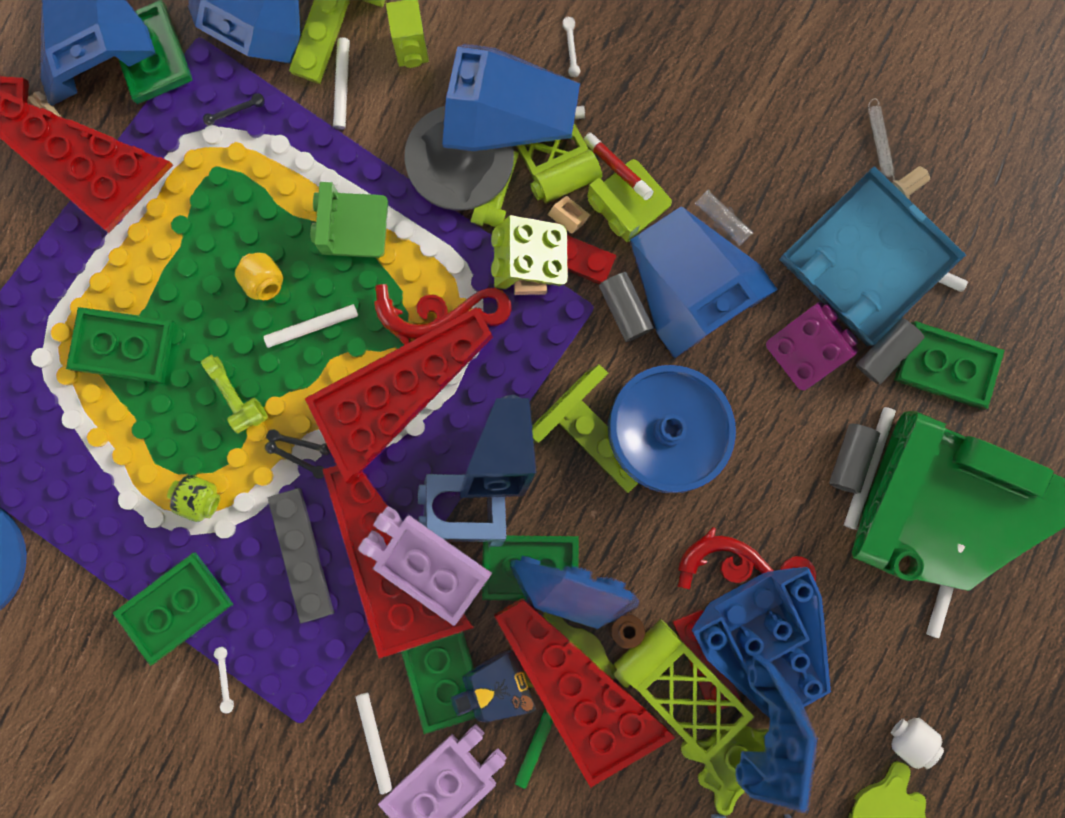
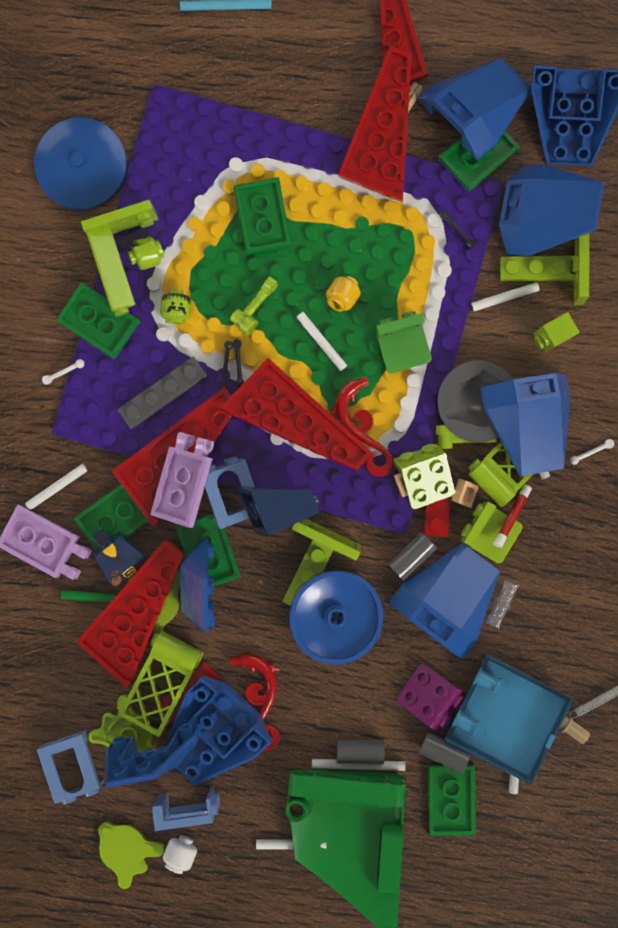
camera: 75 degrees right, 5 degrees up
reddish brown brick [609,612,645,648] -> none
none -> lime piece [81,199,159,316]
none -> lime head [127,236,164,270]
none -> medium blue panel [152,786,220,831]

